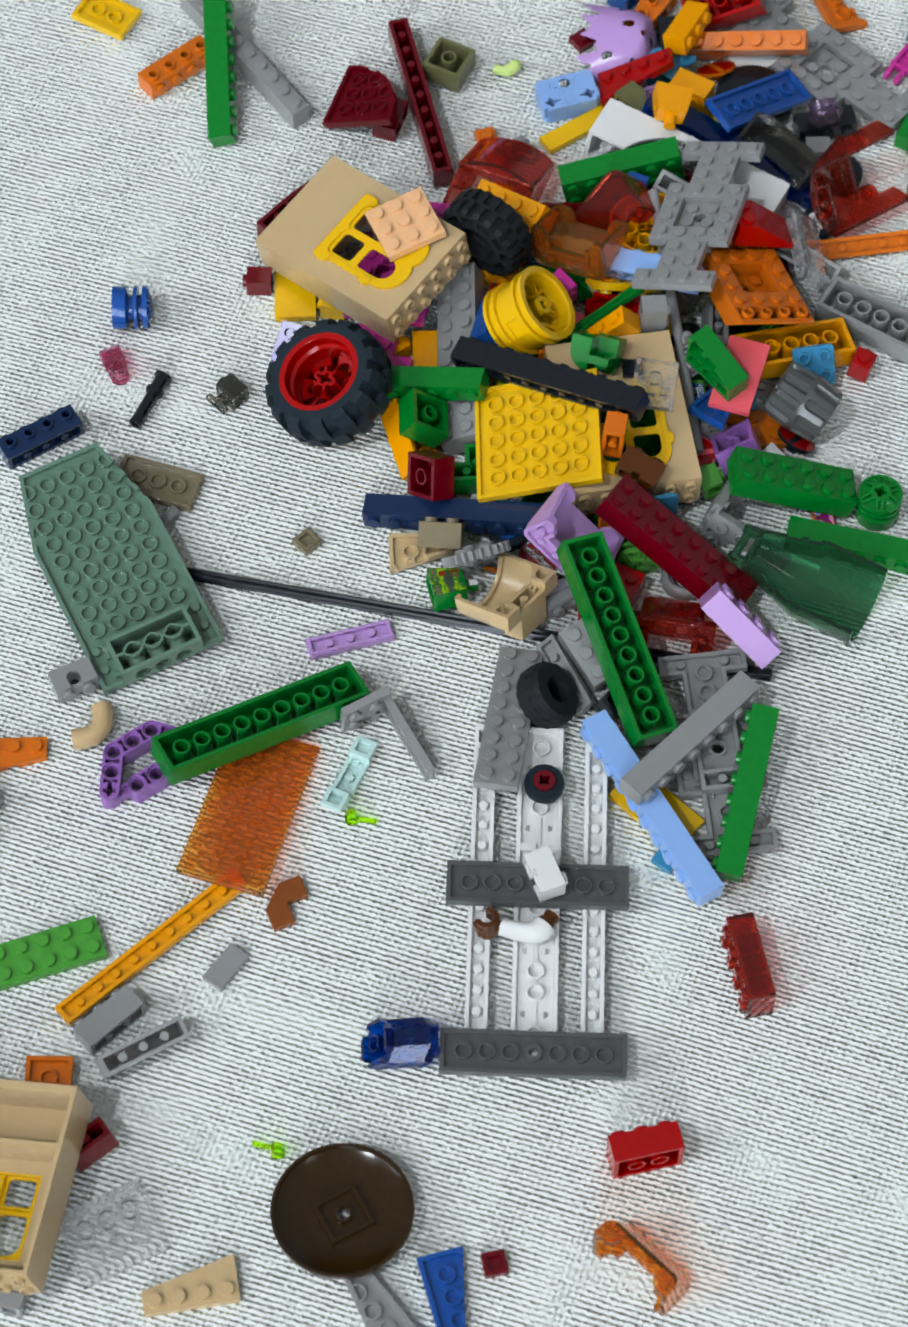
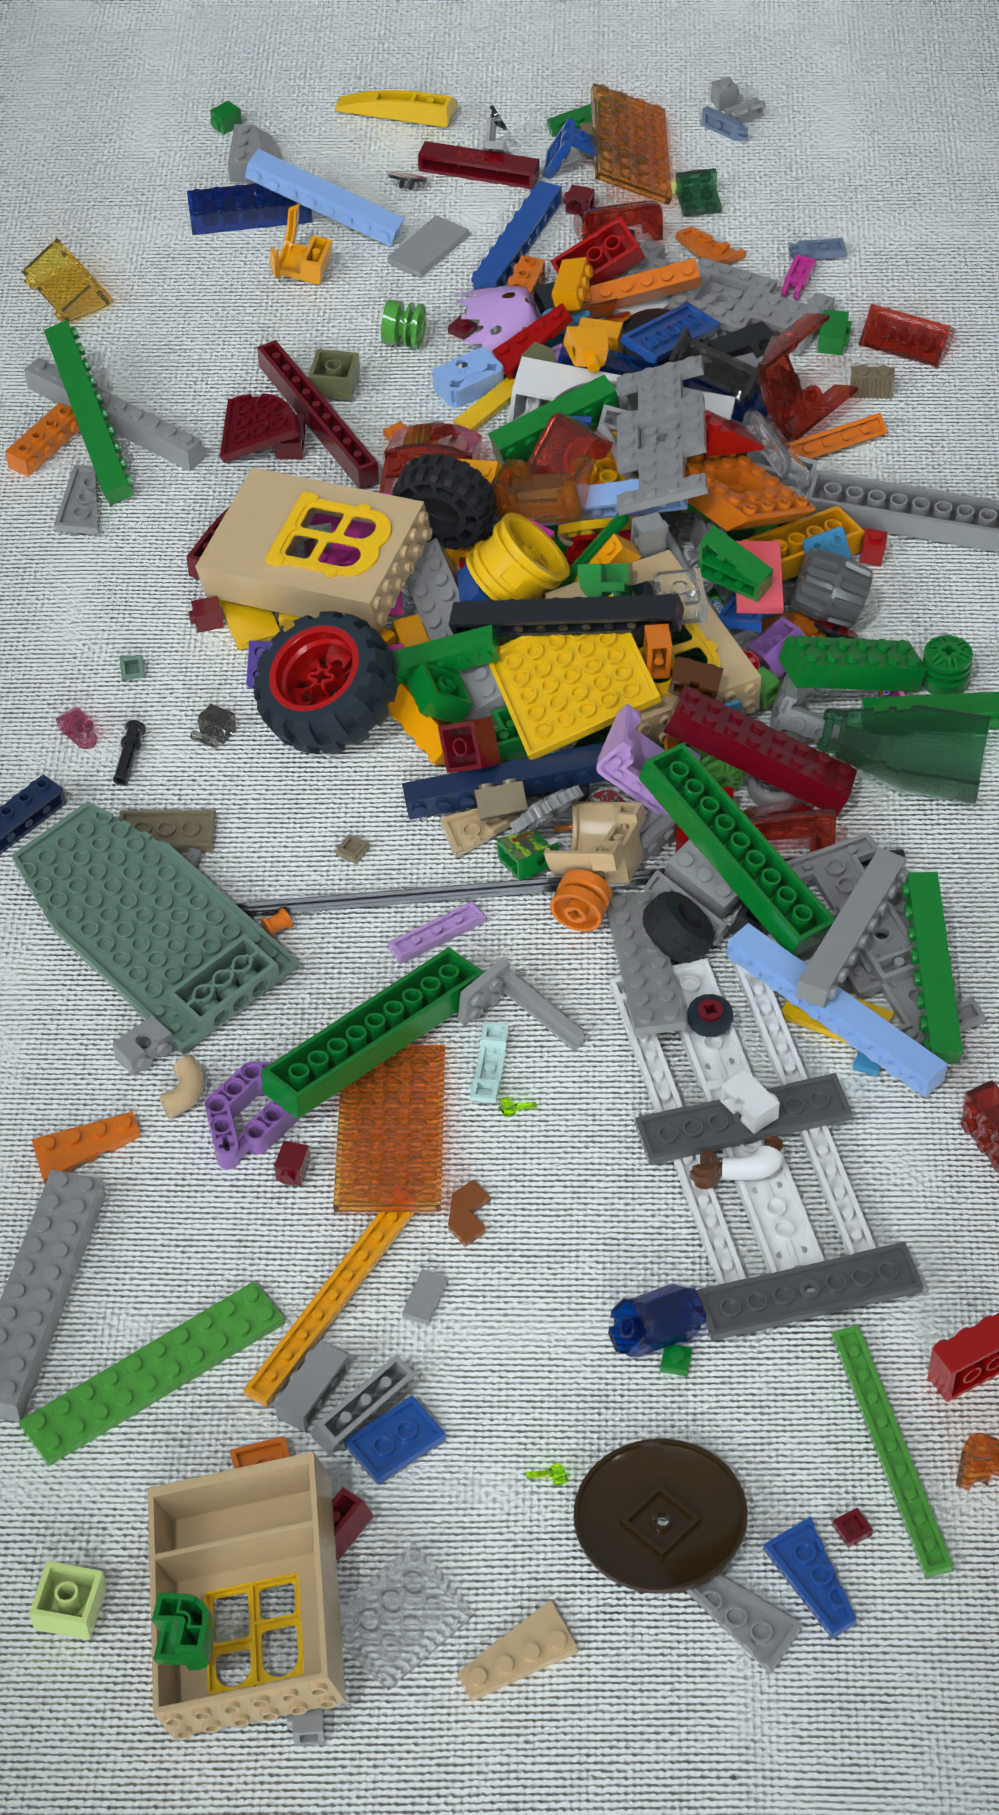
camera: 15 degrees left, 10 degrees down
blue wheel [111,285,152,329] -> none
light nougat plate [364,187,446,262] -> none
yellowish green arm [493,59,521,77] -> none
lavender brick [699,581,781,669] -> none
clear purple piece [808,98,843,127] -> none
none -> light grey wing [54,465,98,535]
none -> sand green slope [119,655,145,680]
none -> orange bush [260,908,293,938]
none -> dark red brick [274,1140,311,1186]
none -> blue plate [344,1395,446,1485]
none -> bright green wheel [381,299,427,349]
none -> orange wheel [550,869,613,932]
none -> green plate [660,1343,692,1377]
none -> bright green plate [831,1325,953,1578]

